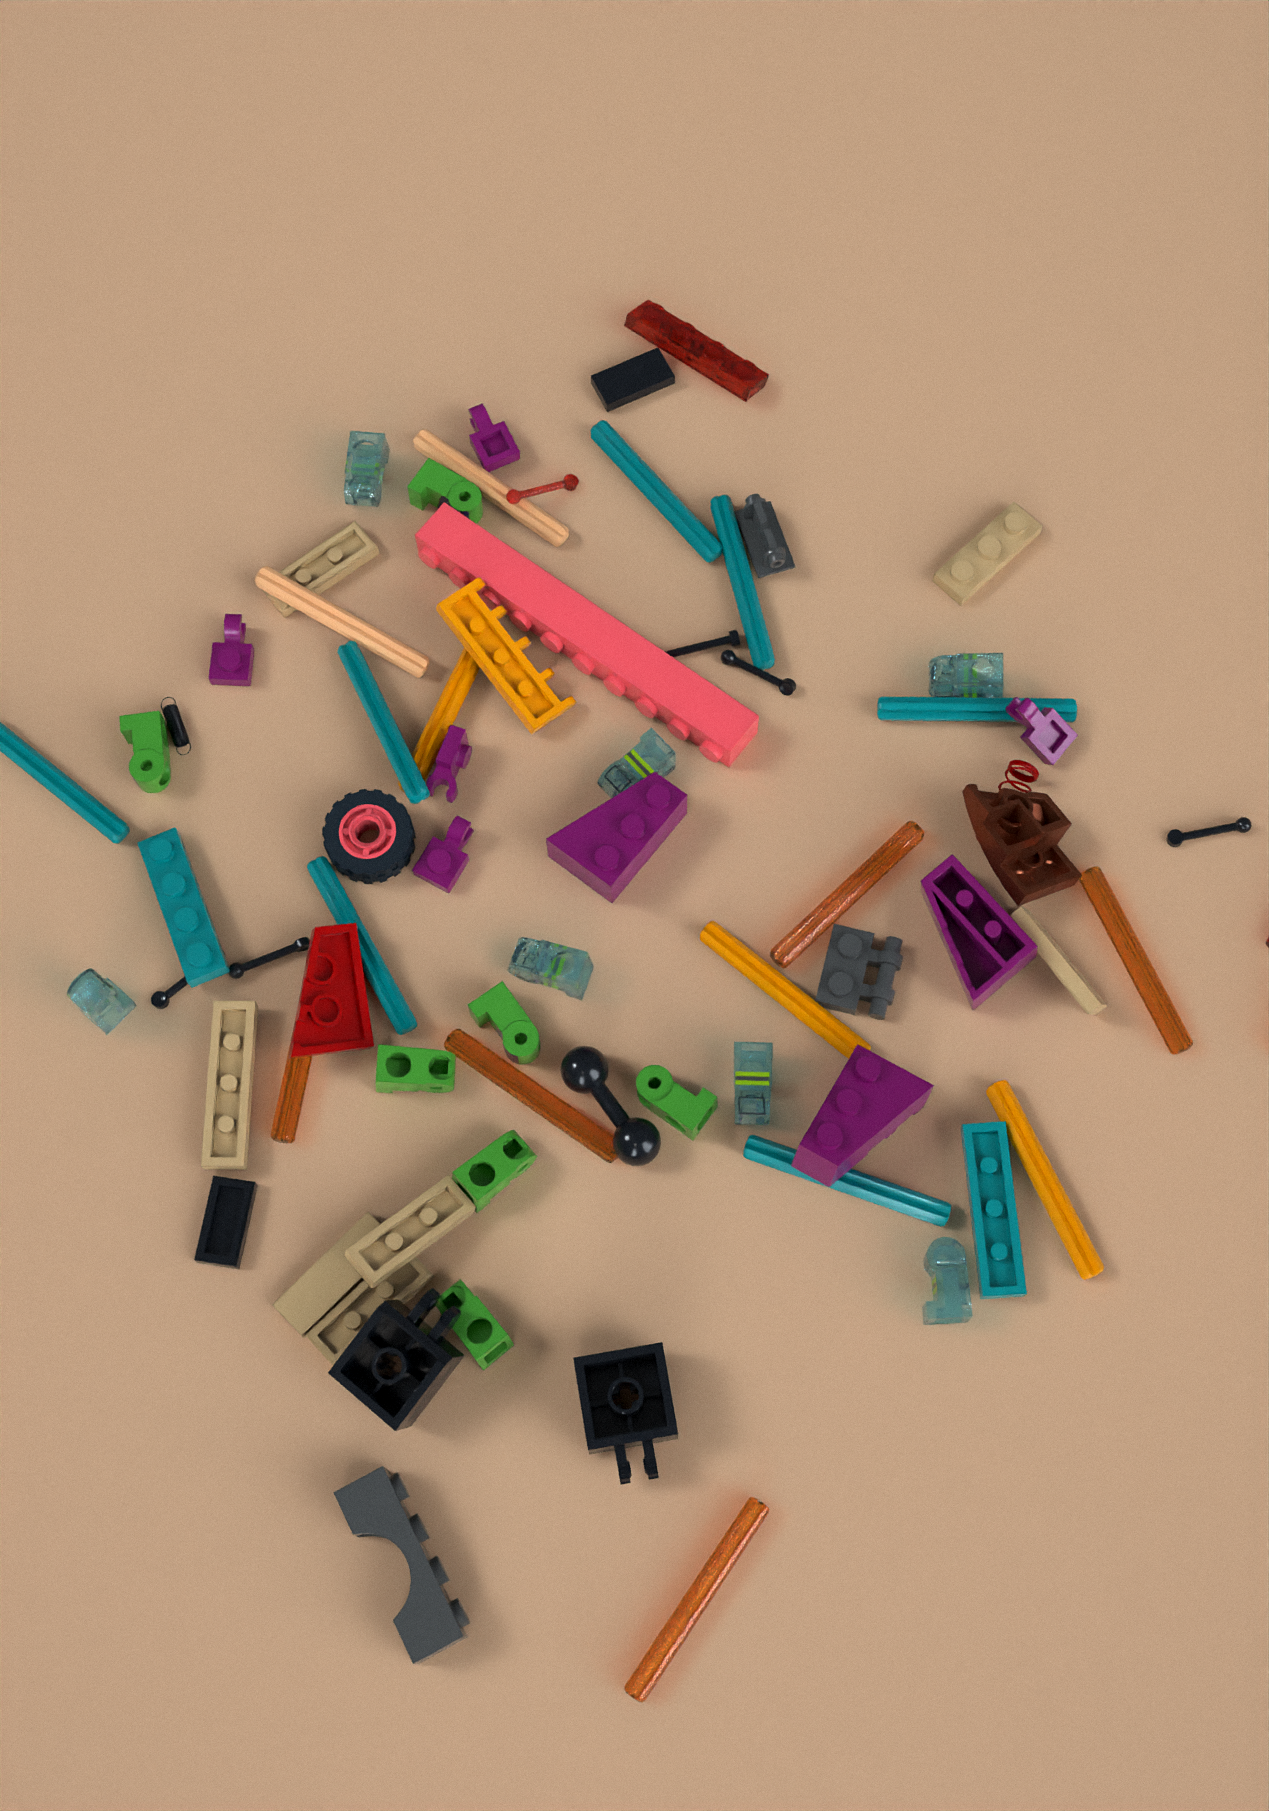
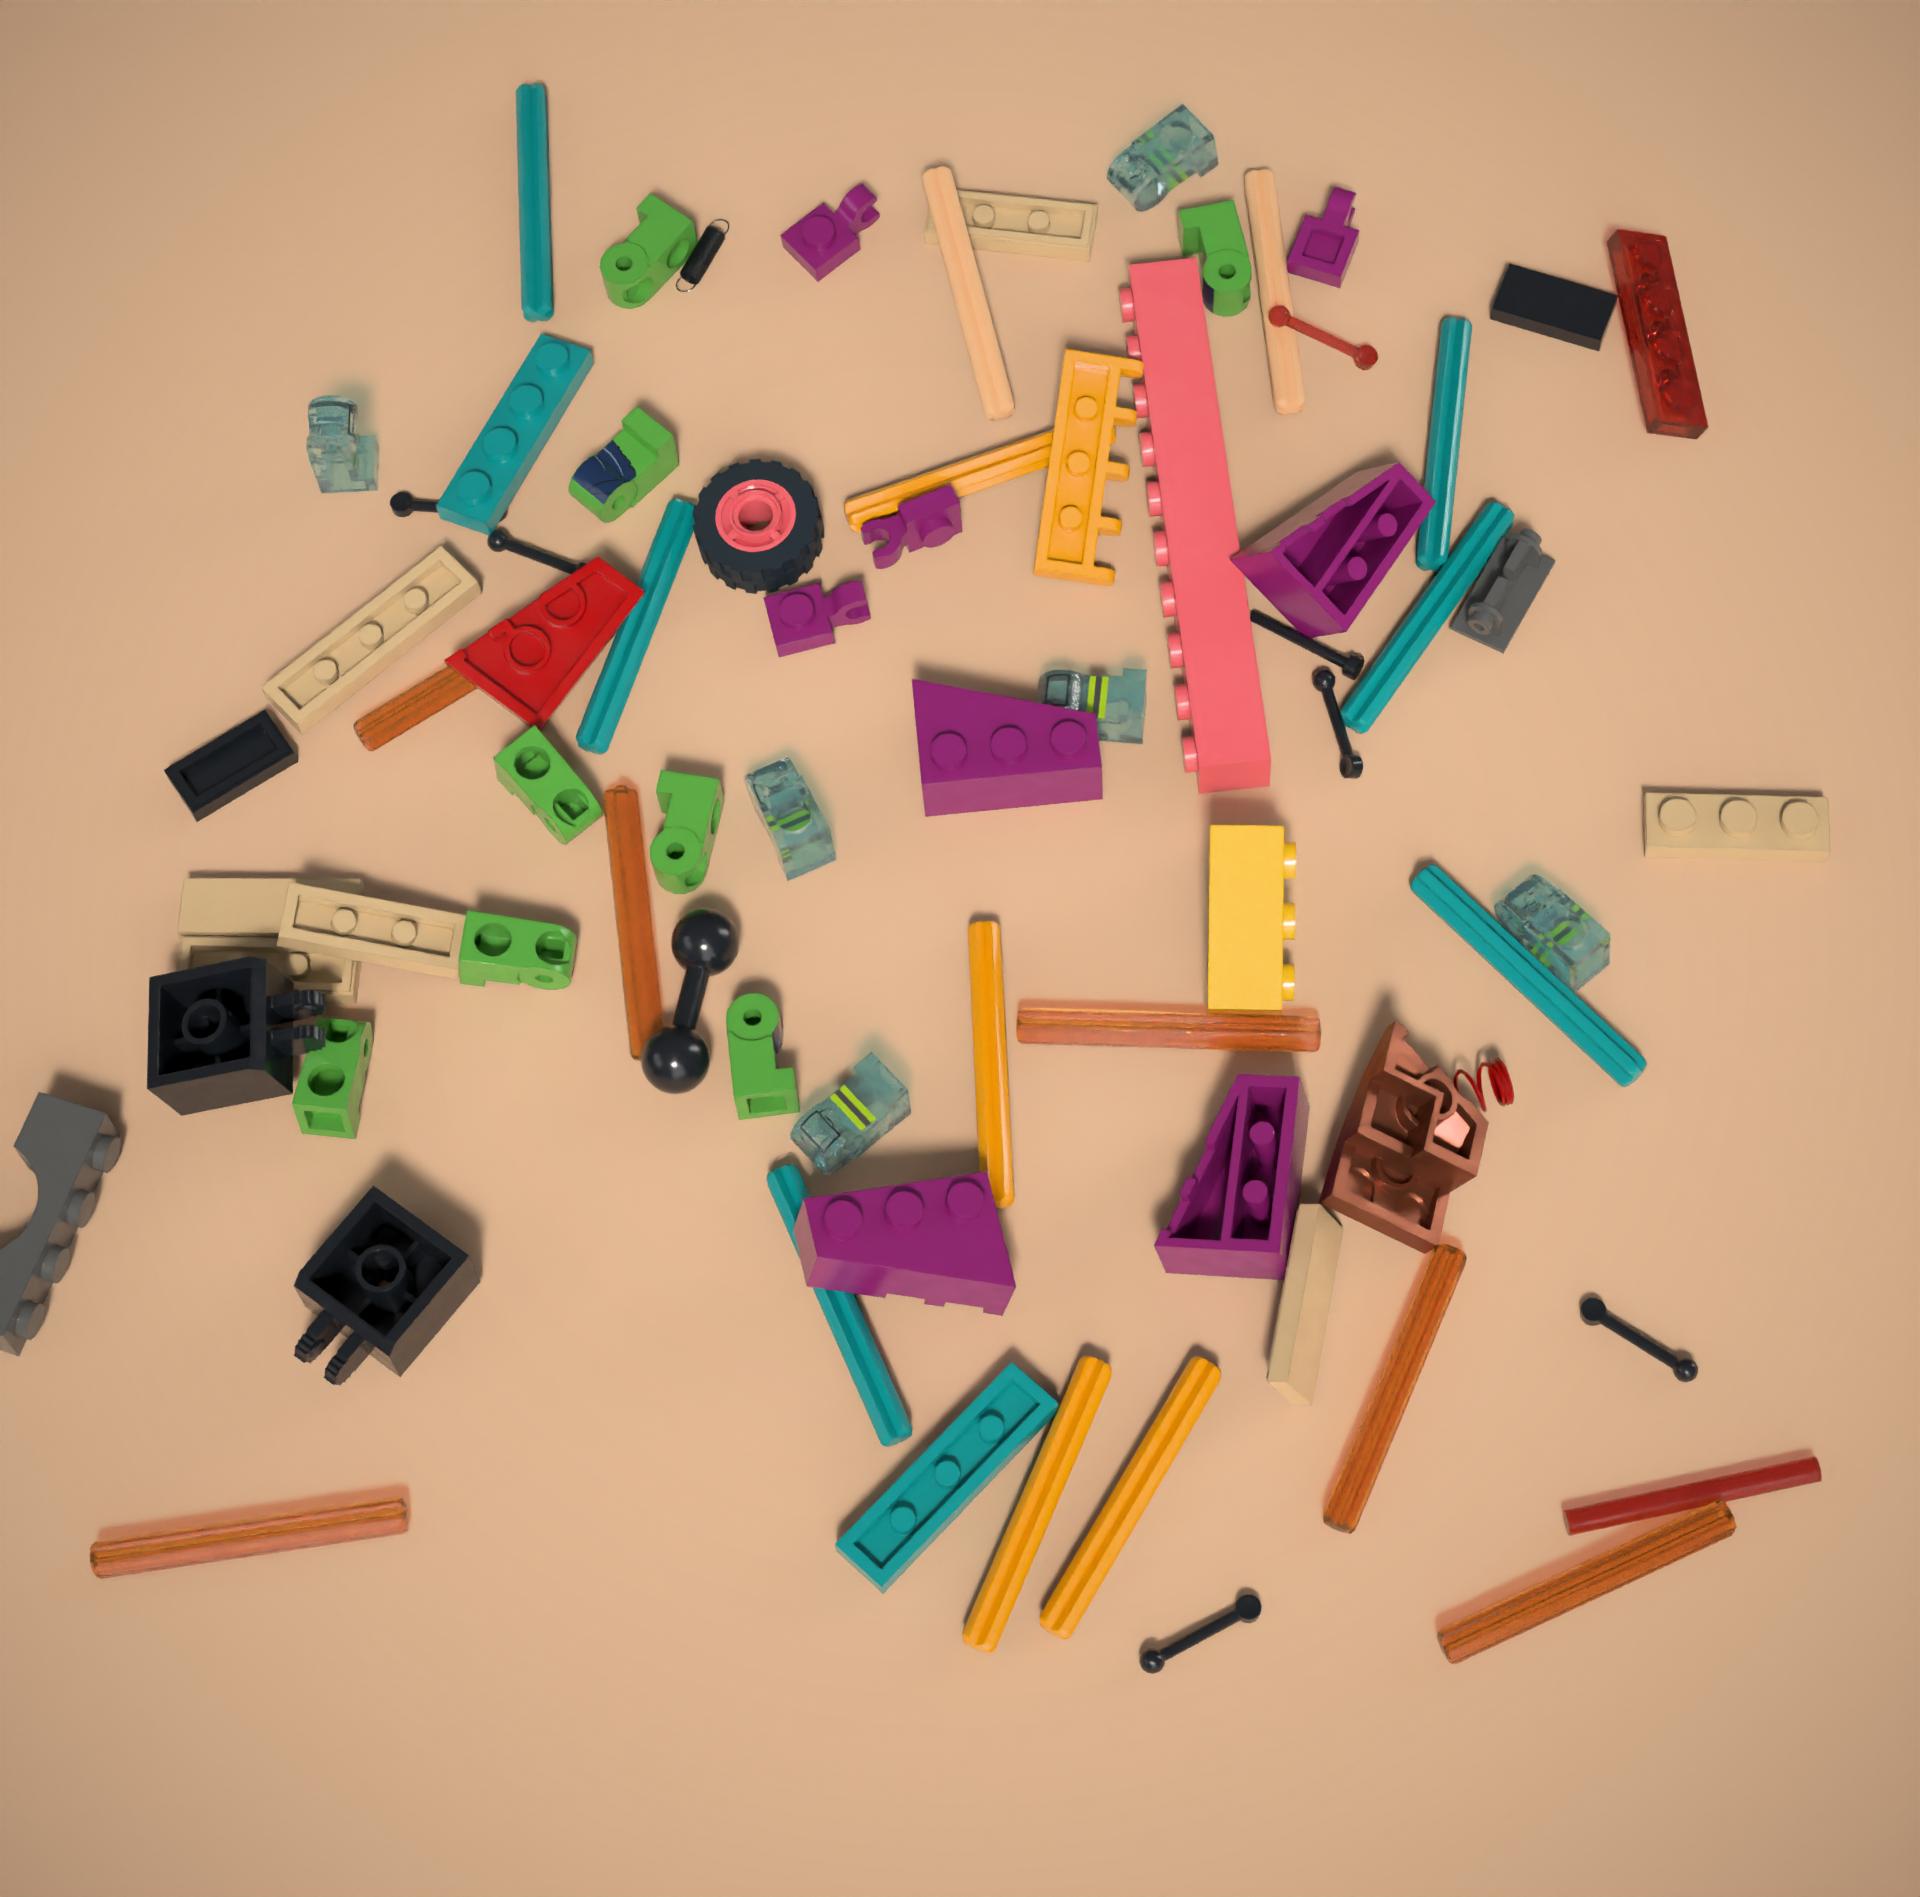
camera: 50 degrees right, 5 degrees down
teal axle [337,641,430,804] -> none
dark grey plate [815,924,903,1020] -> none
clear light blue leg [922,1237,973,1325] -> none
magenta plate [1005,697,1078,765] -> none
none -> bright green leg [569,406,679,523]
none -> light orange axle [1039,1356,1221,1640]
none -> black hinge [1139,1594,1262,1674]
none -> yellow wedge [1207,825,1296,1015]
none -> magenta wedge [1230,462,1436,638]

